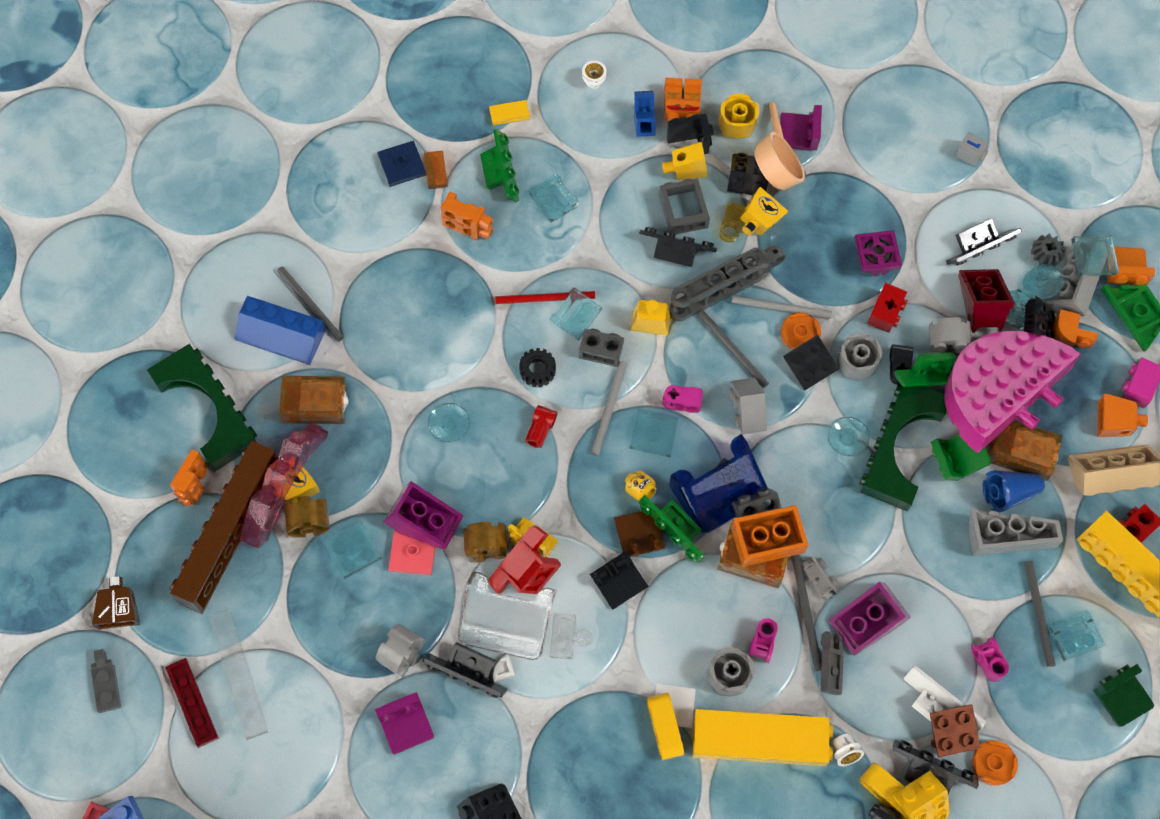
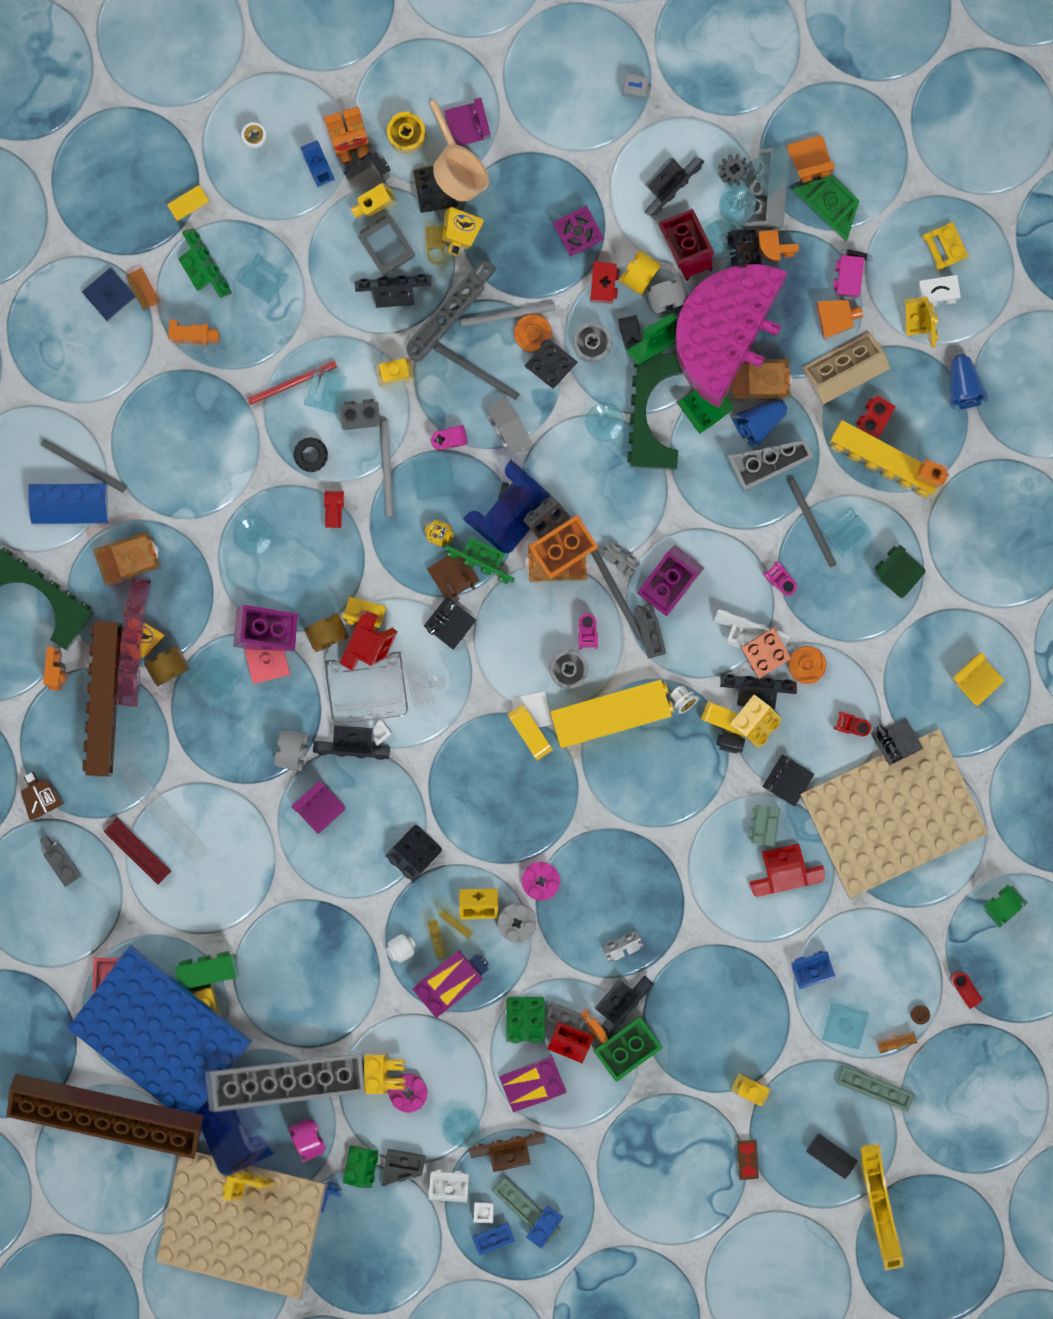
camera: 20 degrees left, 20 degrees up
none -> yellow brick [619,249,662,295]

